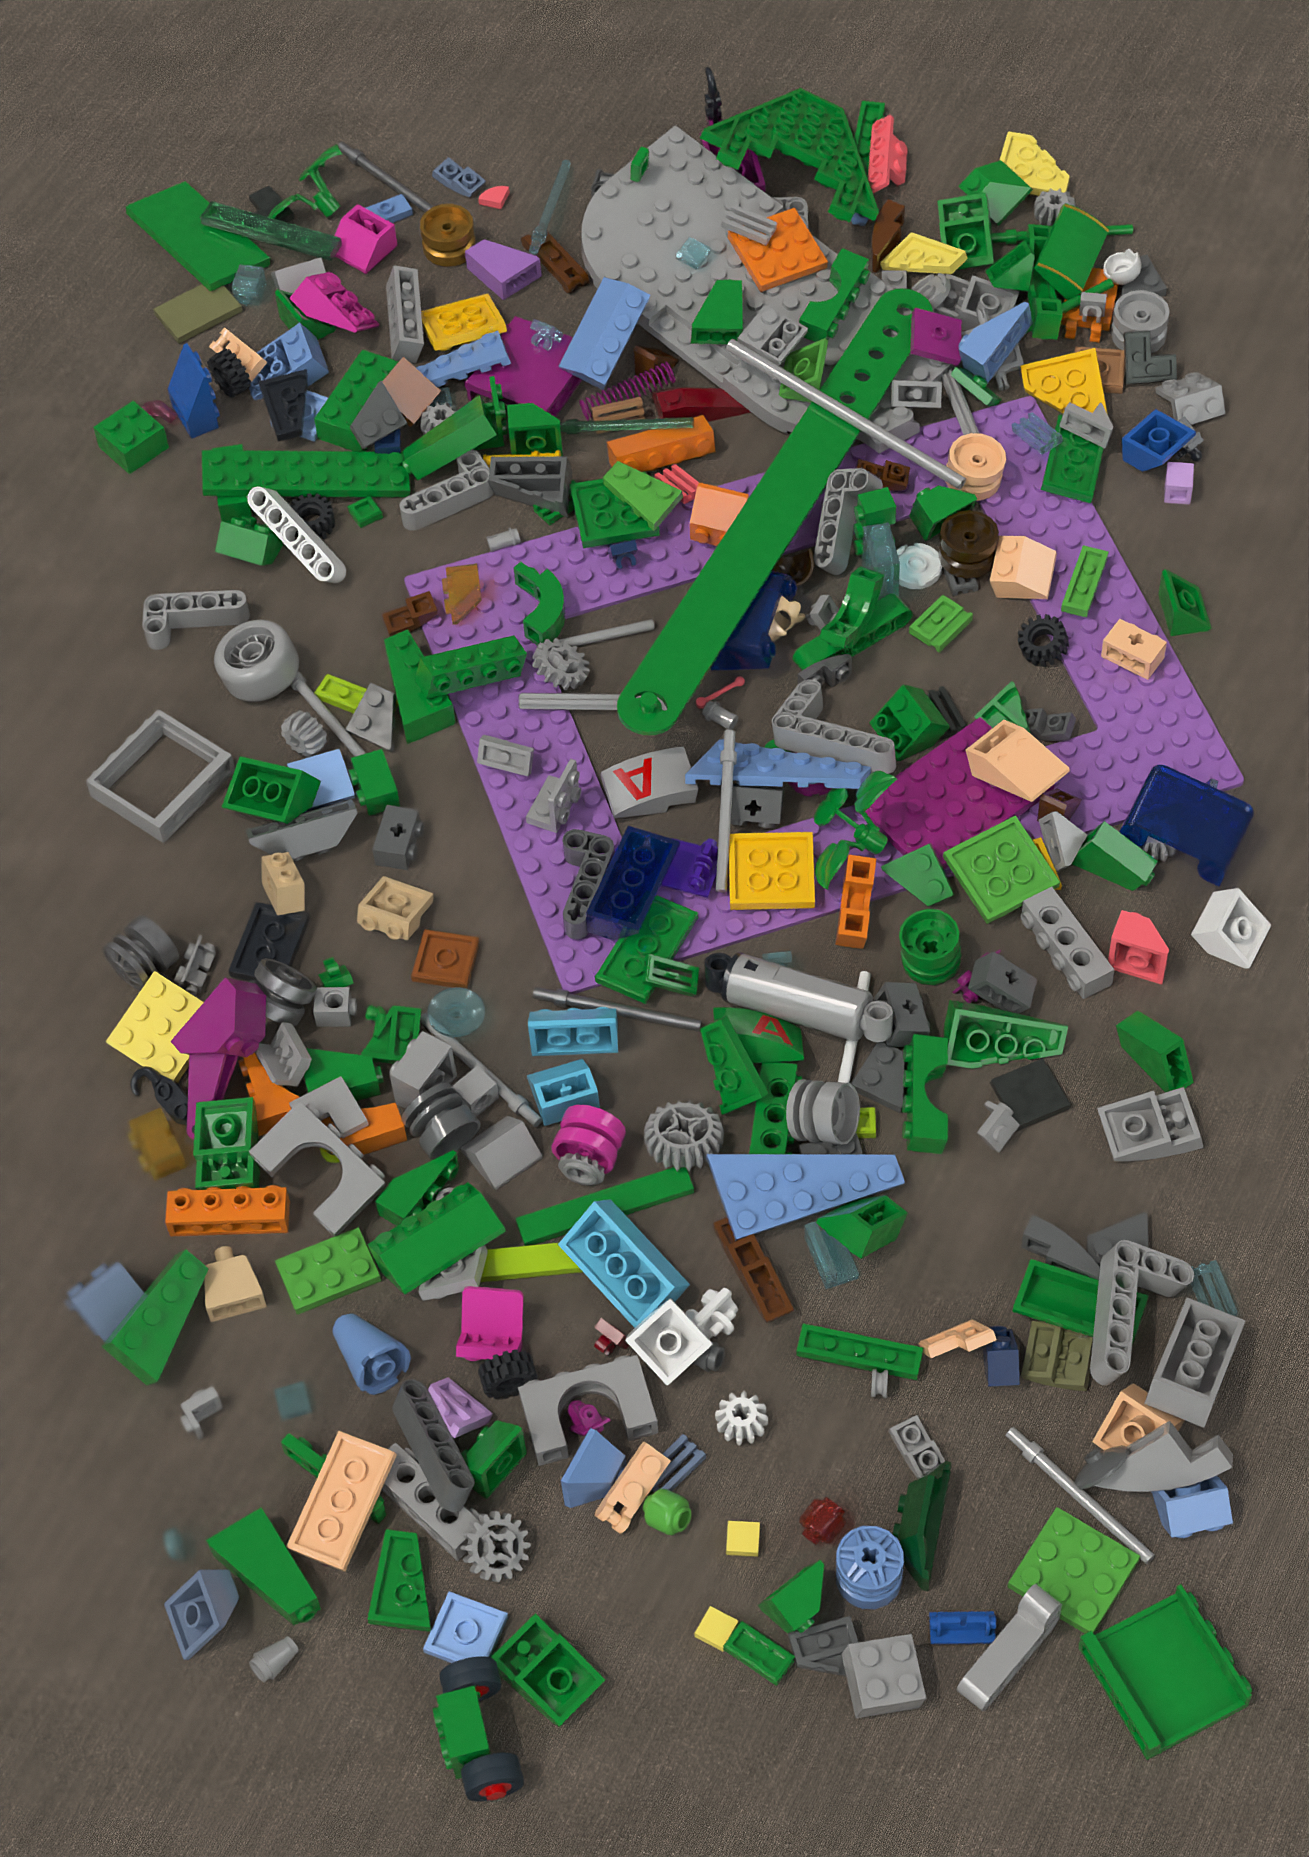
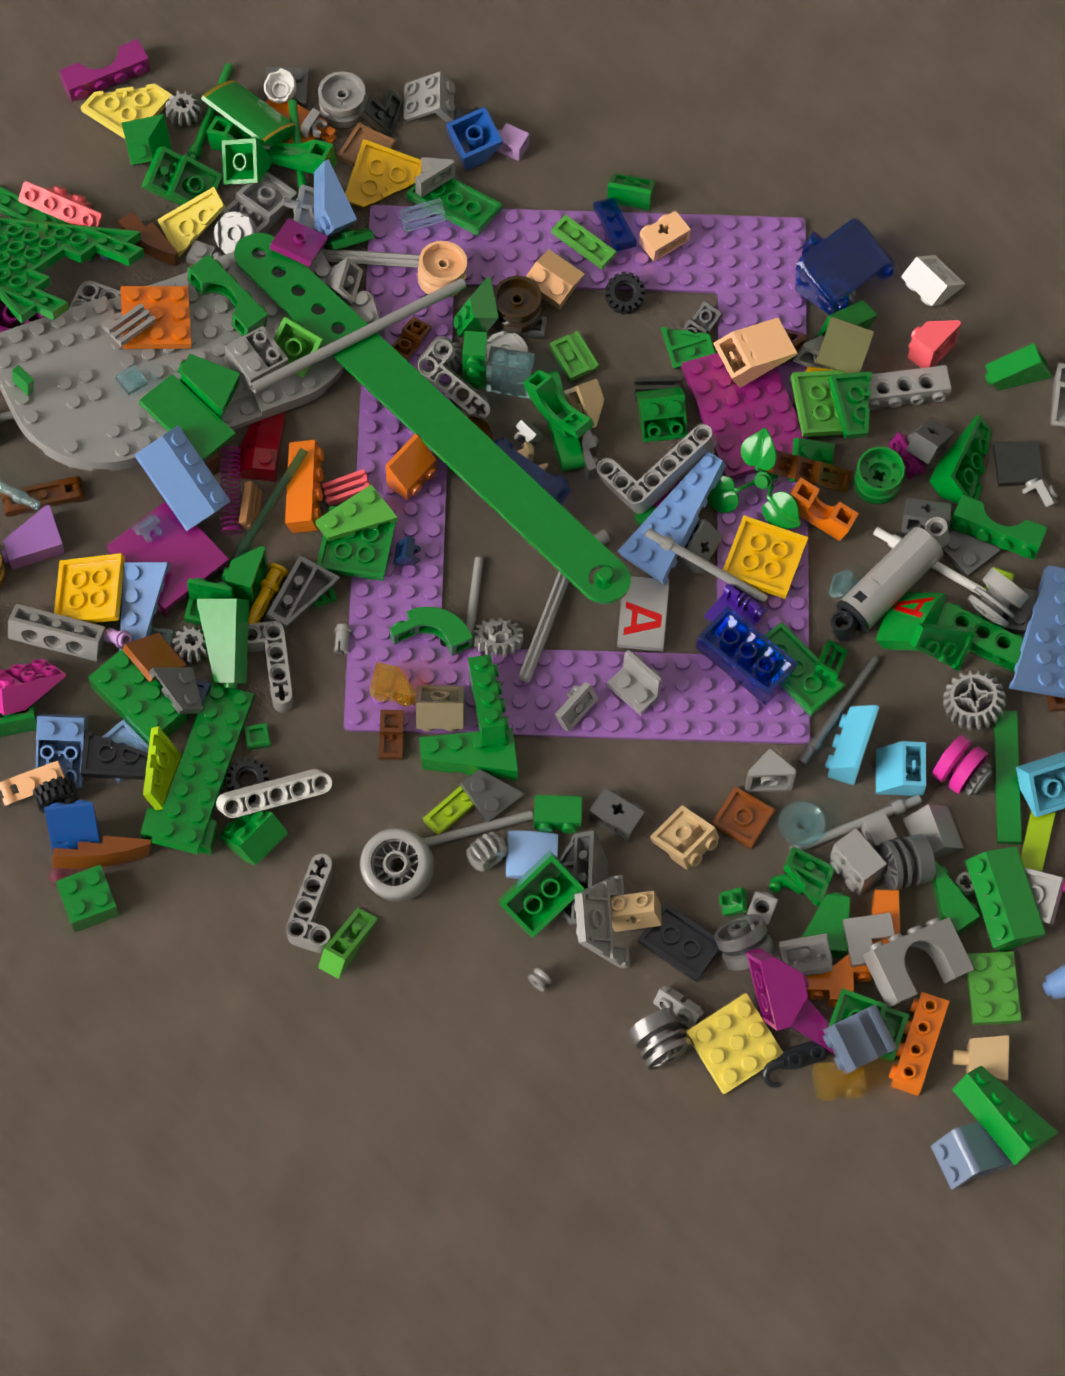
camera: 75 degrees left, 10 degrees up
light grey window [86,709,235,843] -> none
dark grey beam [562,829,615,939] -> none
none -> dark orange slope [52,836,151,869]
none -> magenta arch [59,39,150,102]
none -> lavender pin [103,628,132,649]
none -> green tile [139,374,236,462]
none -> lime wing [143,726,182,811]
none -> bright green slope [318,907,378,979]
none -> dark tan slope [416,685,464,732]
none -> light grey bush [528,968,552,992]
none -> tan slope [564,379,605,429]
none -> light grey wing [574,874,630,969]
none -> clear blue tile [593,197,637,252]
none -> light grey slope [745,749,796,793]
none -> reddish brown slope [766,450,852,493]
none -> olive slope [815,317,874,373]
none -> sand blue piece [823,1004,897,1074]
none -> green wing [828,371,872,439]

